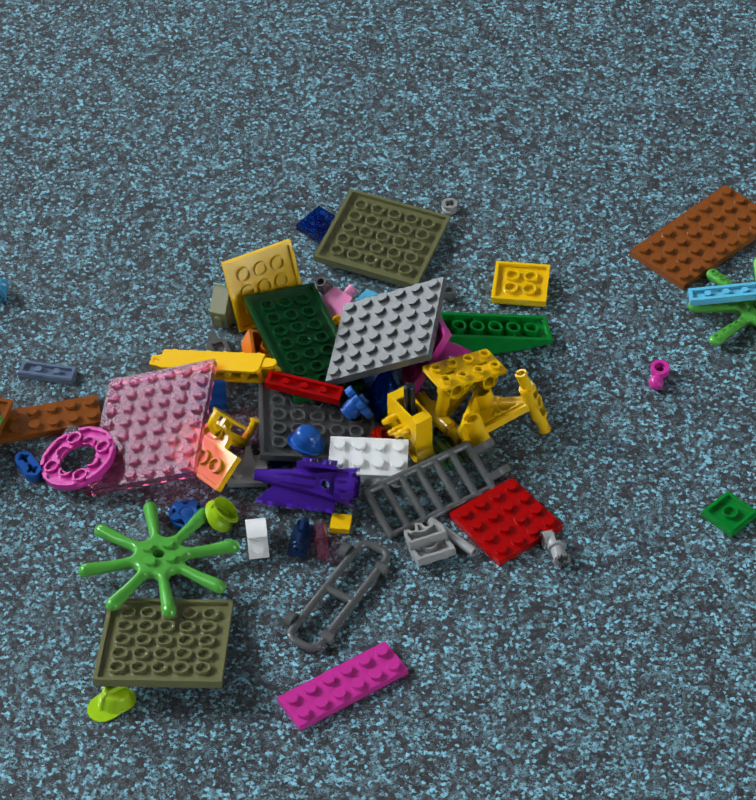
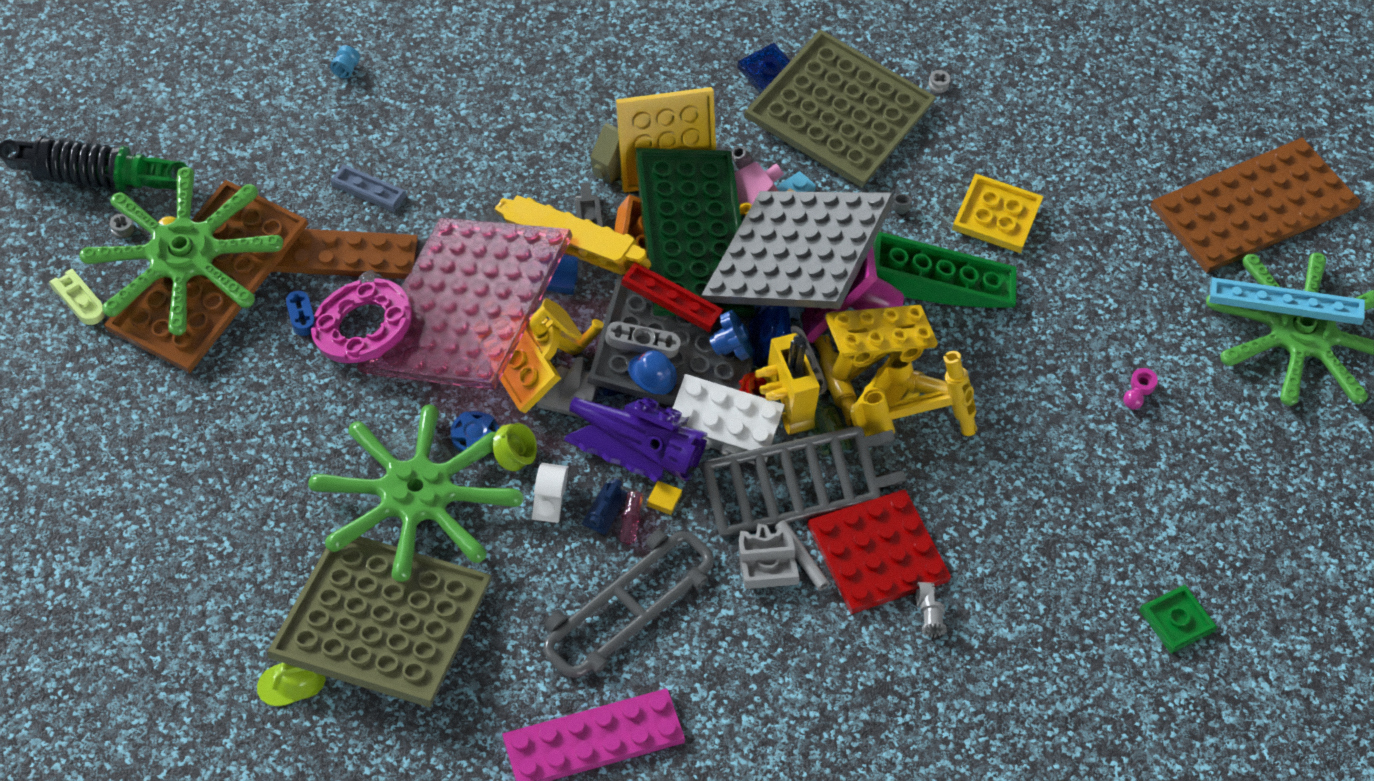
camera: 10 degrees right, 10 degrees up
none -> light grey beam [605,322,681,358]

